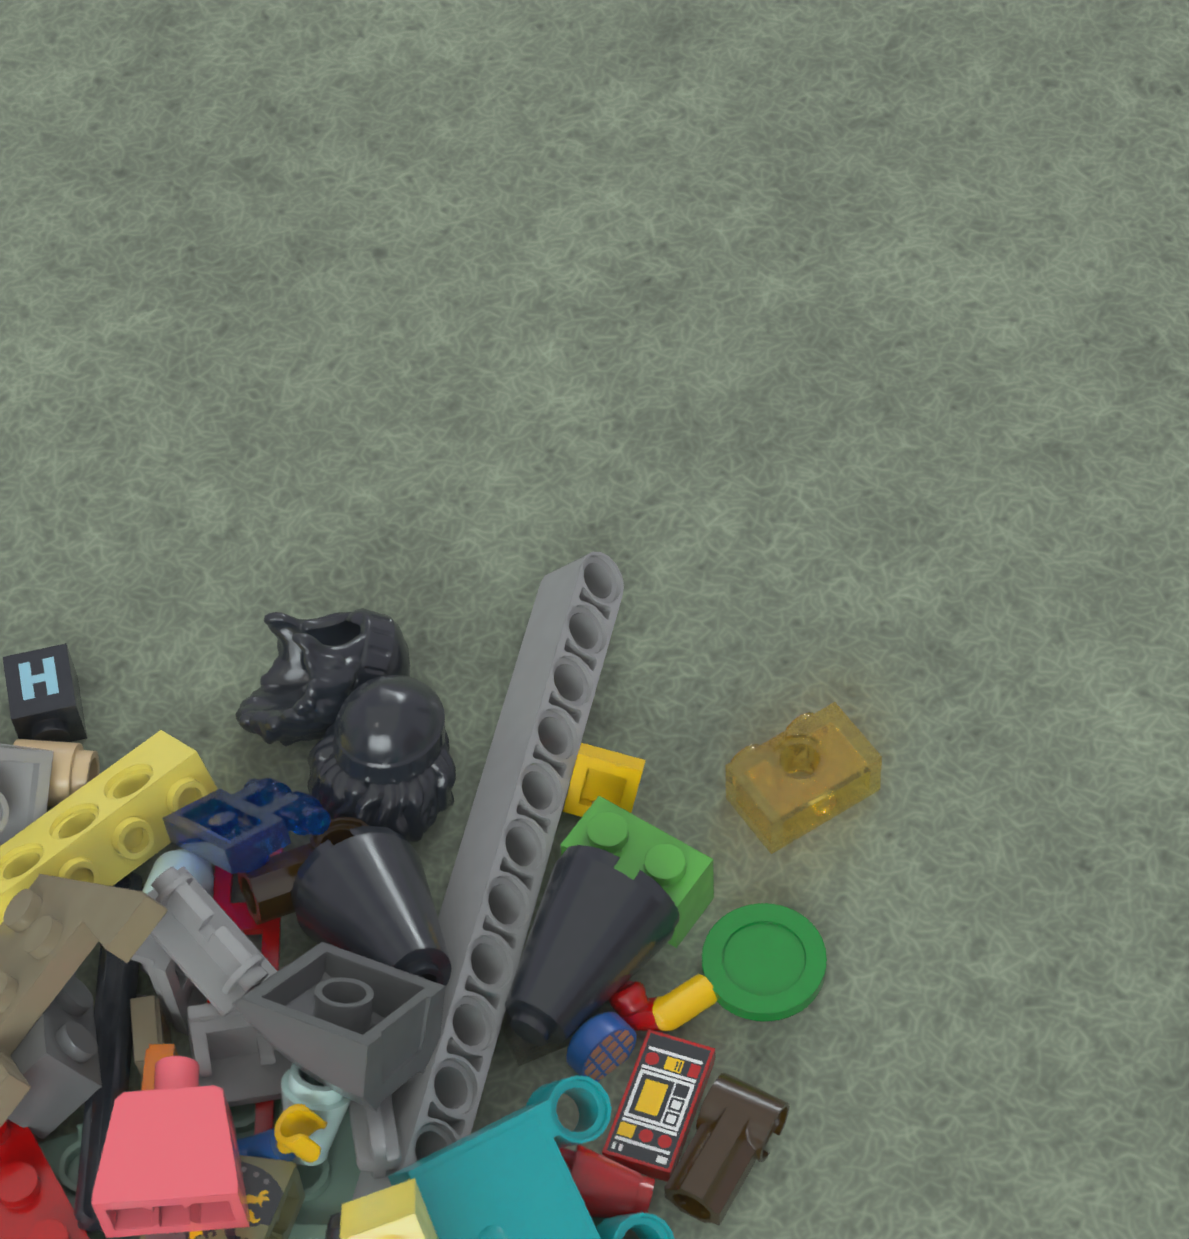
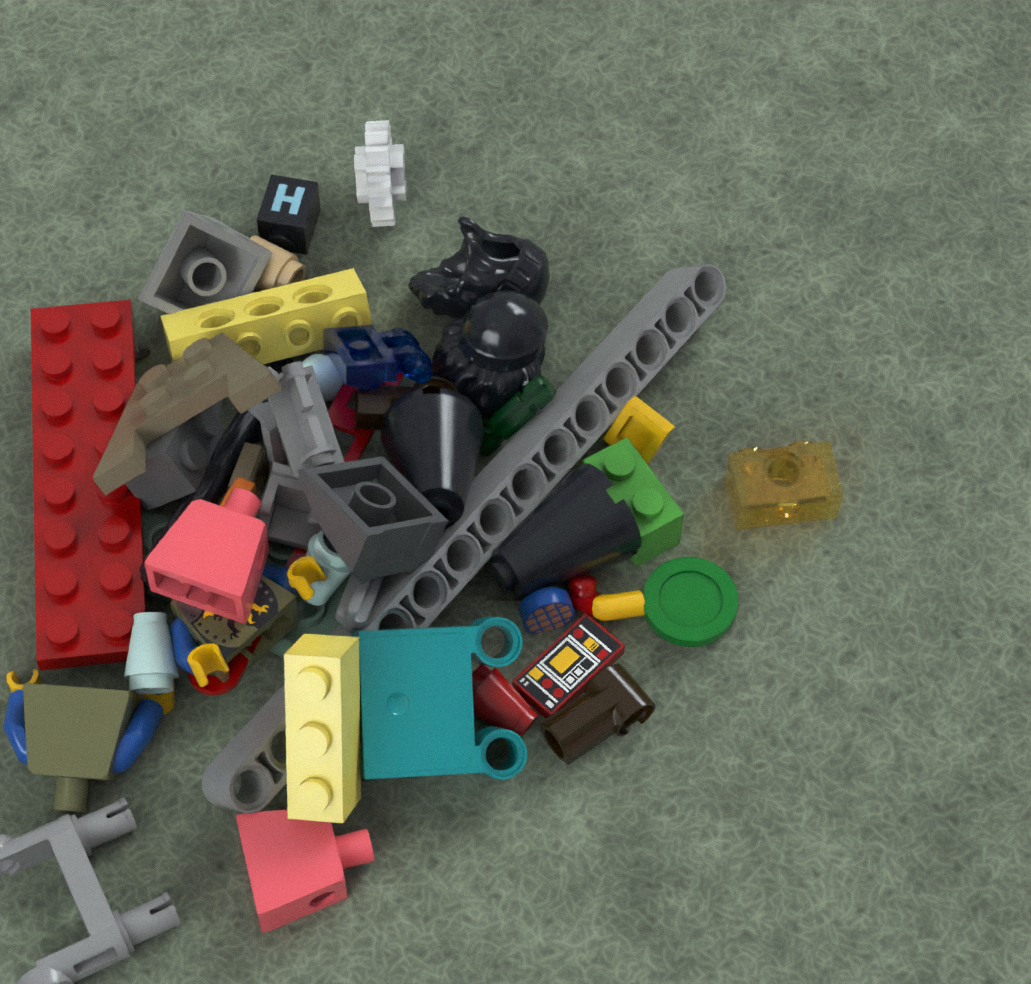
camera: 20 degrees right, 5 degrees up
none -> white gear [354,120,407,227]
none -> dark green axle [480,375,557,456]

